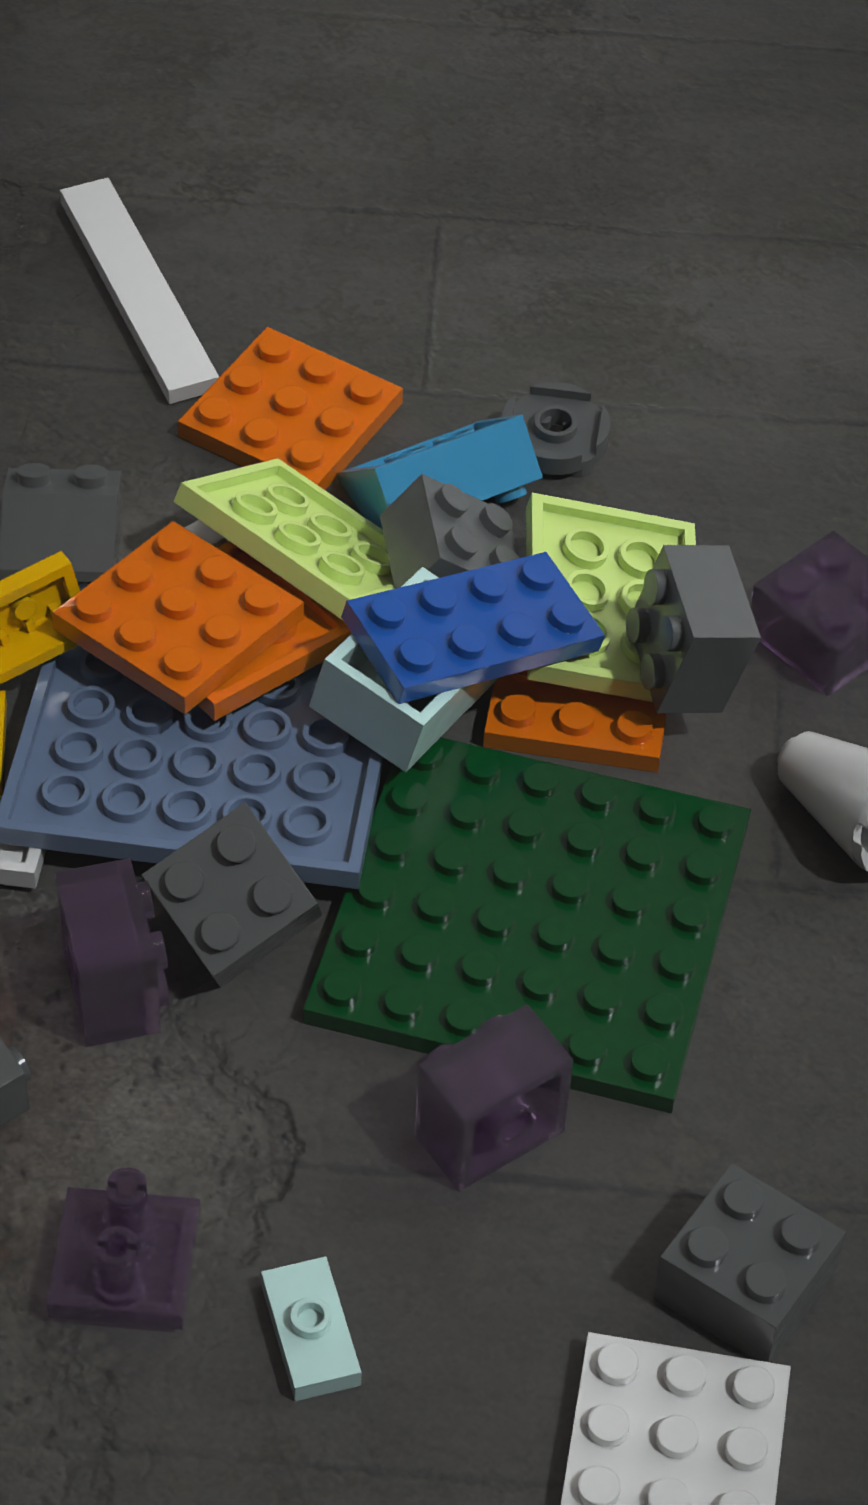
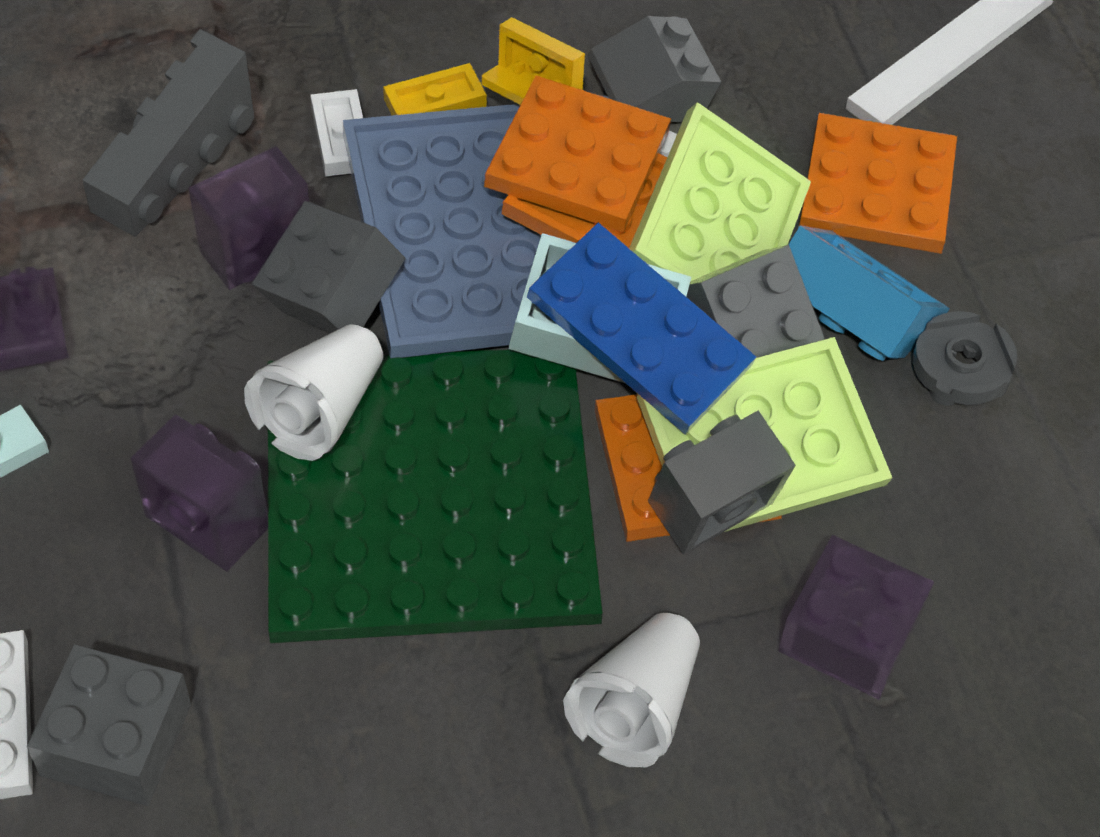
camera: 70 degrees right, 5 degrees up
none -> white cone [244,324,383,461]

